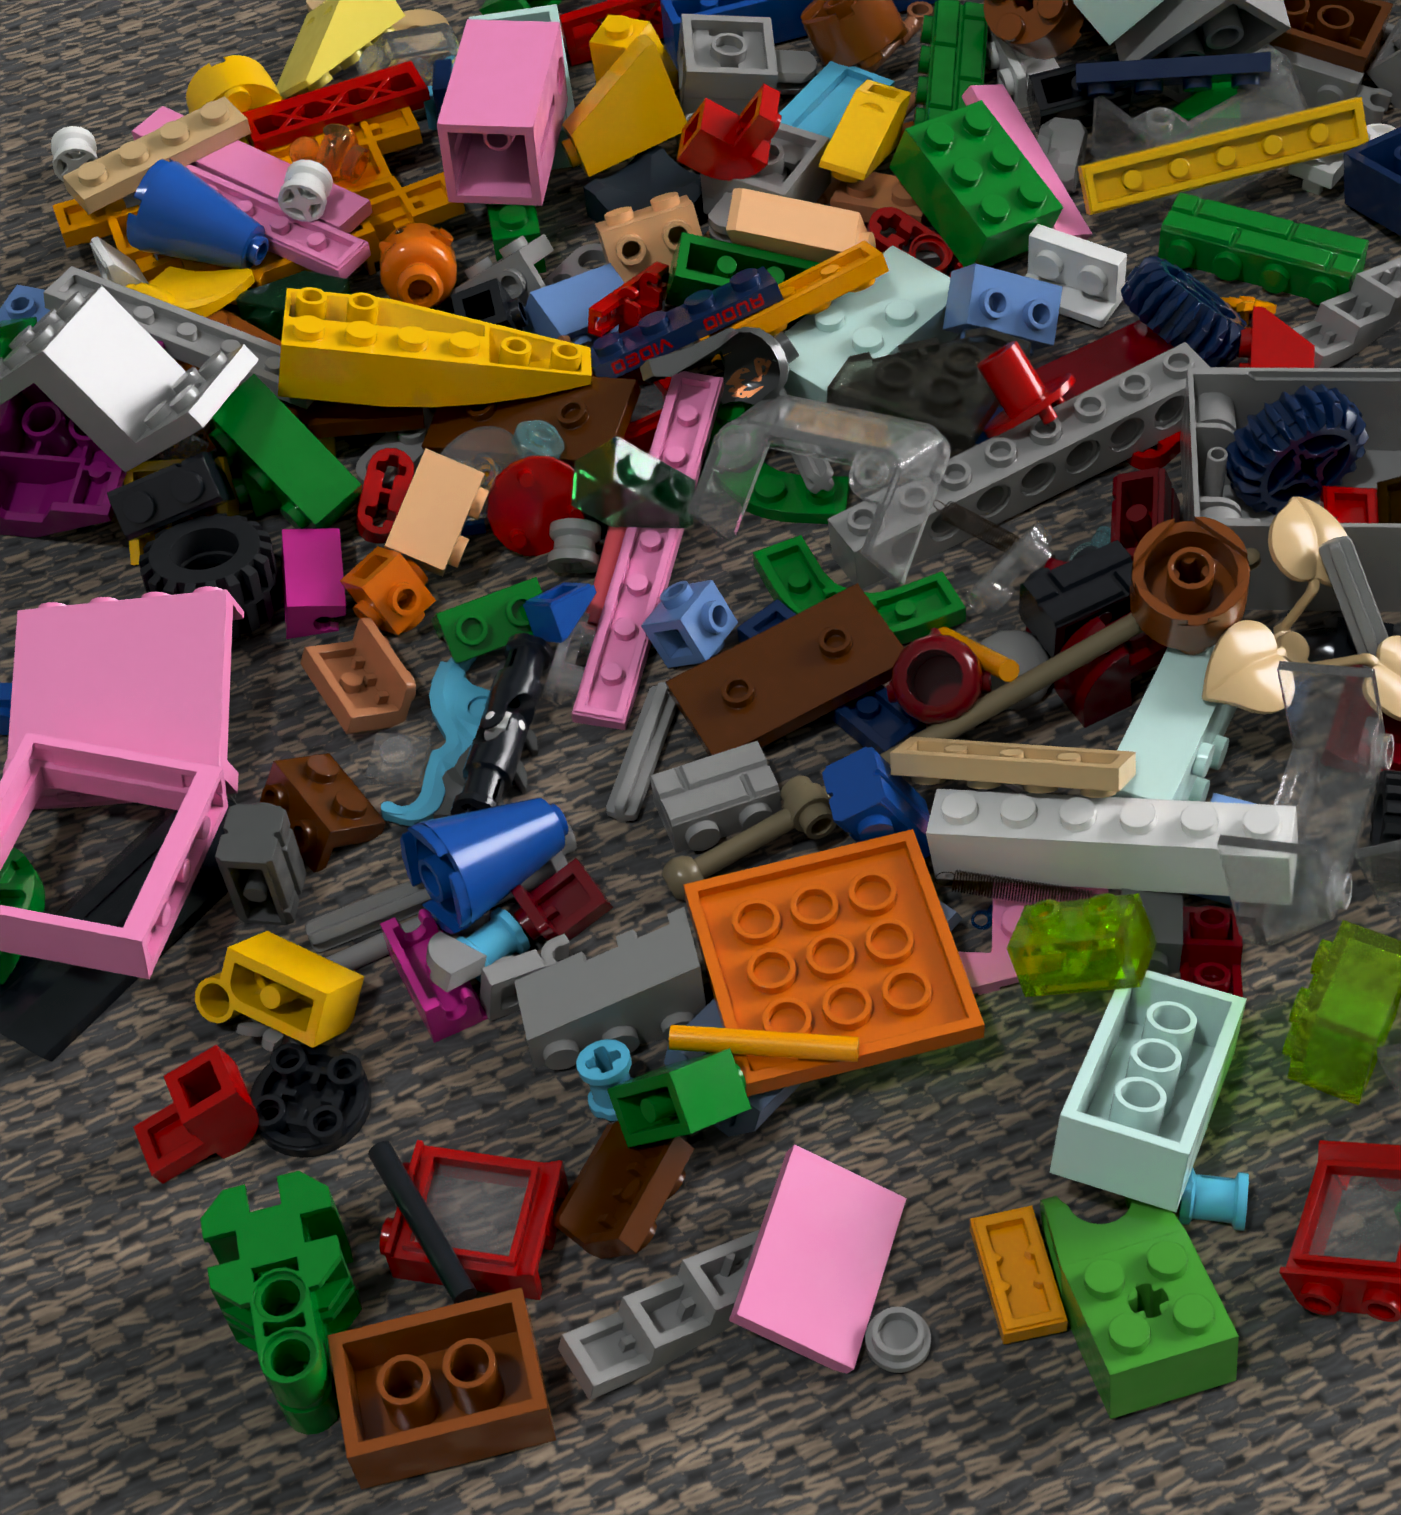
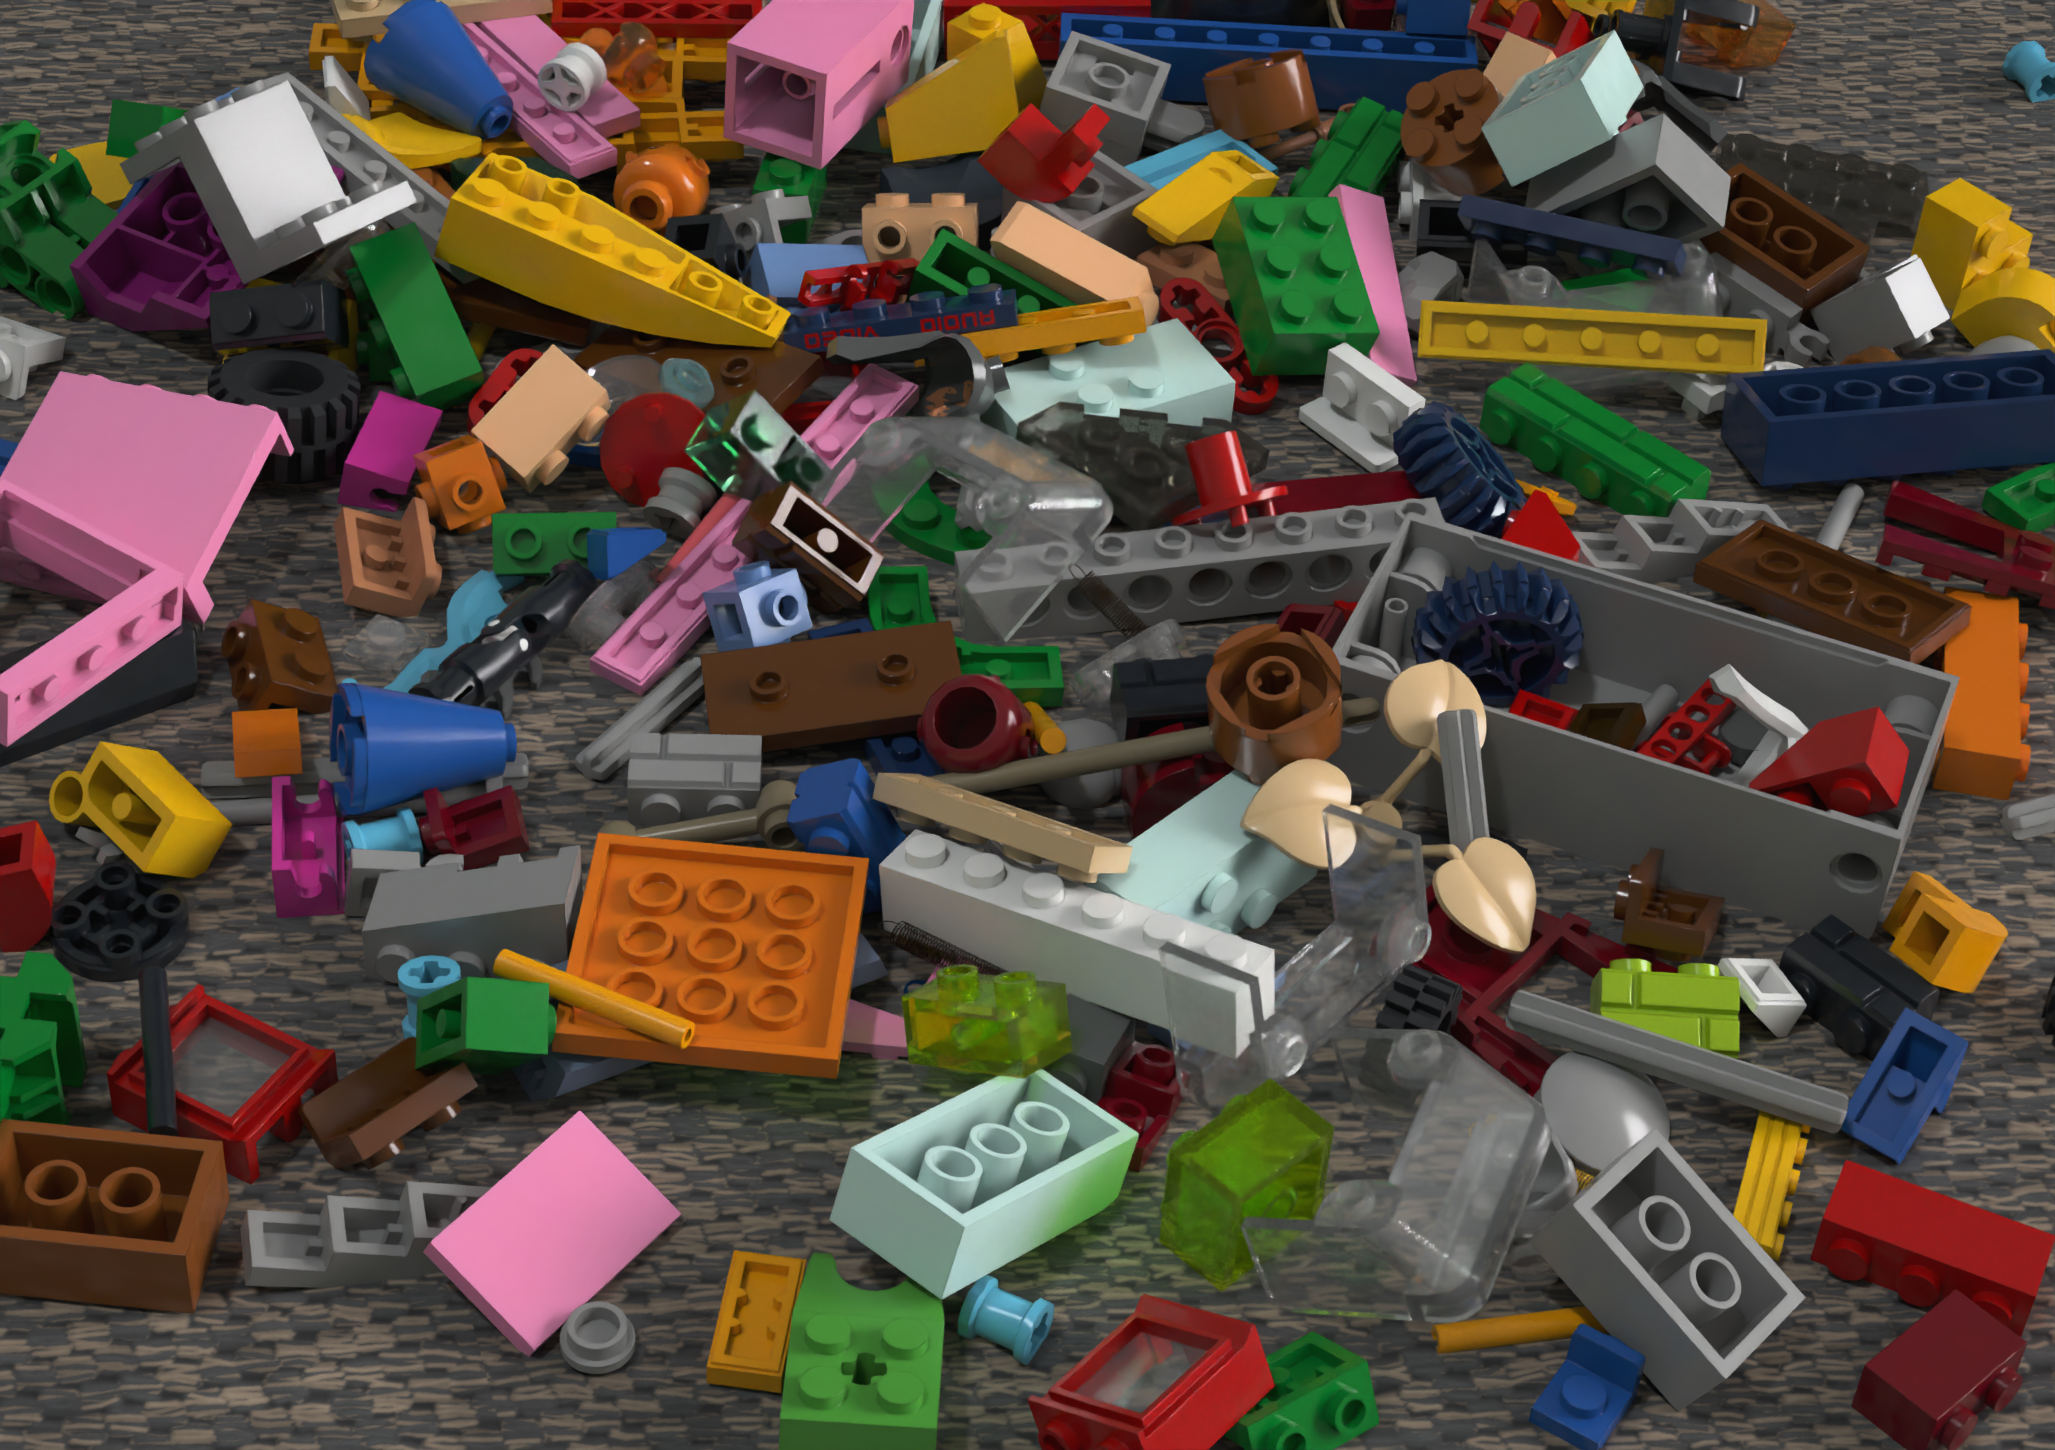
camera: 10 degrees right, 10 degrees down
dark grey brick [215,802,307,926] -> none
light grey tile [426,931,487,992] -> none
medium blue brick [943,263,1063,357] -> none
none -> orange tile [232,708,303,778]
none -> reddish brown brick [732,481,884,615]

